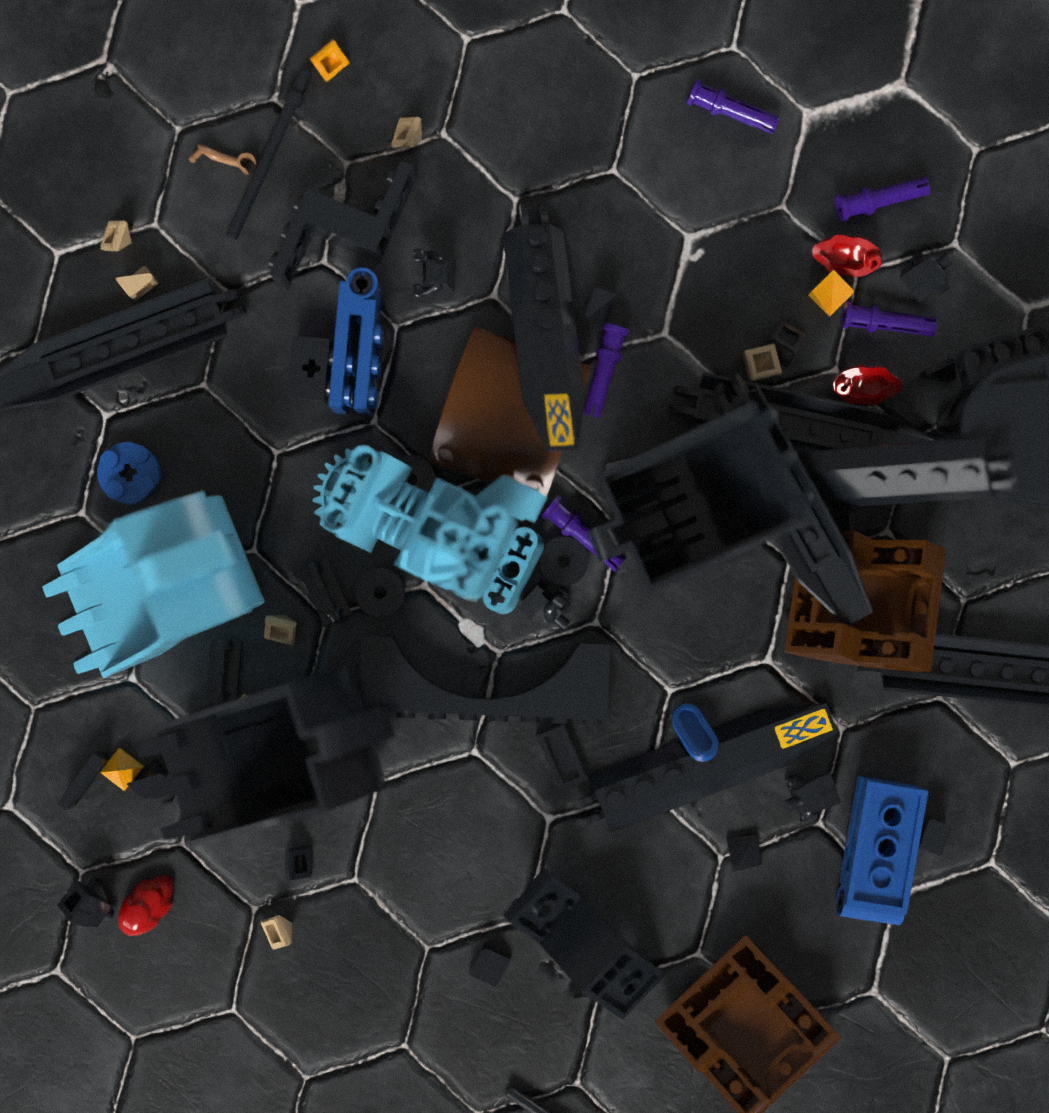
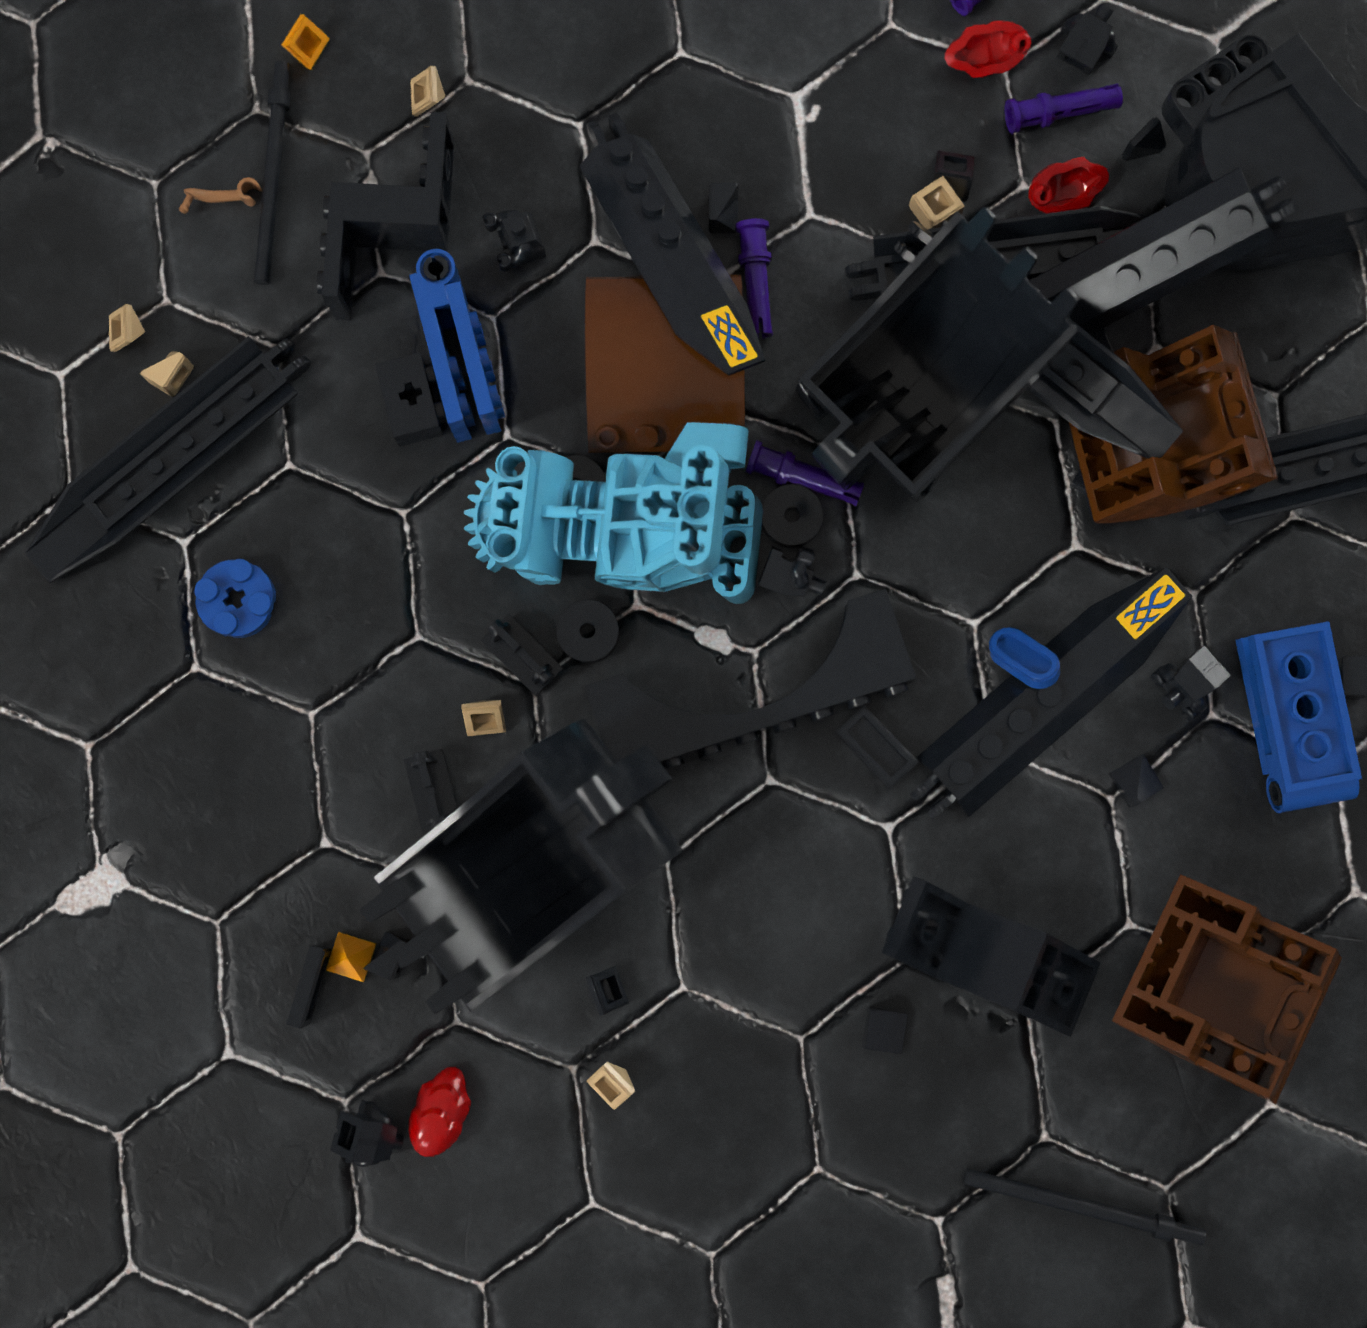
camera: 20 degrees left, 5 degrees down
medium azure piece [42,492,265,678] -> none
light orange slope [809,270,854,317] -> none

